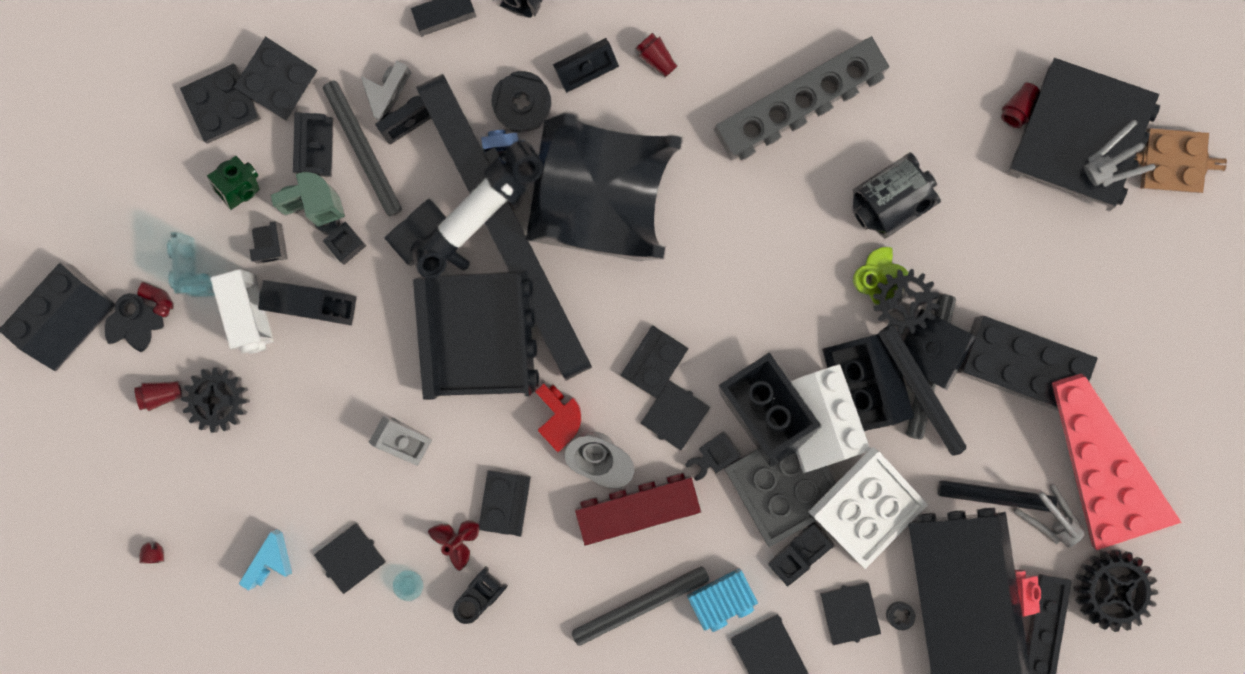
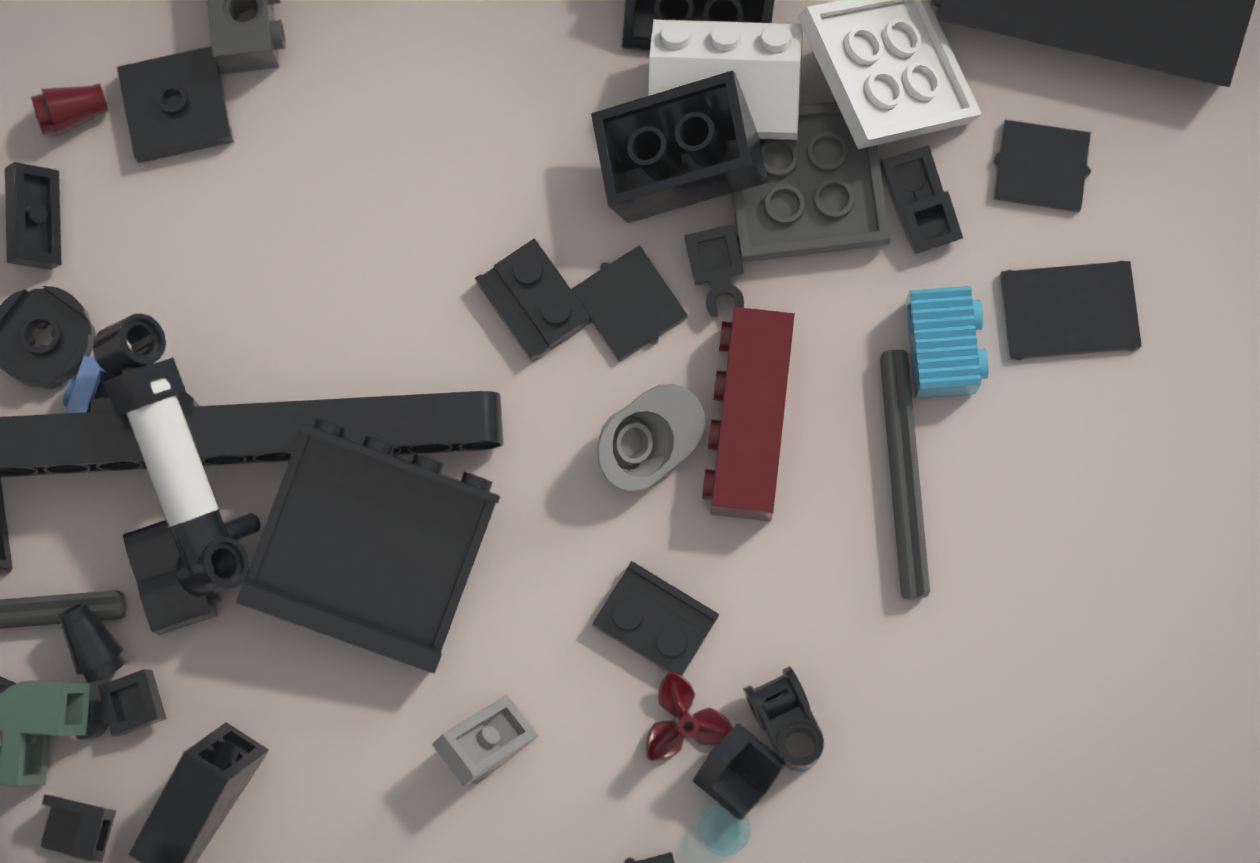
camera: 60 degrees left, 10 degrees down
black piece [526,112,683,261] -> none
red brick [535,383,582,452] -> none
black bush [886,601,916,631] -> none
none -> black cone [58,602,125,683]
none -> black plate [117,46,234,163]
none -> black panel [692,723,786,820]

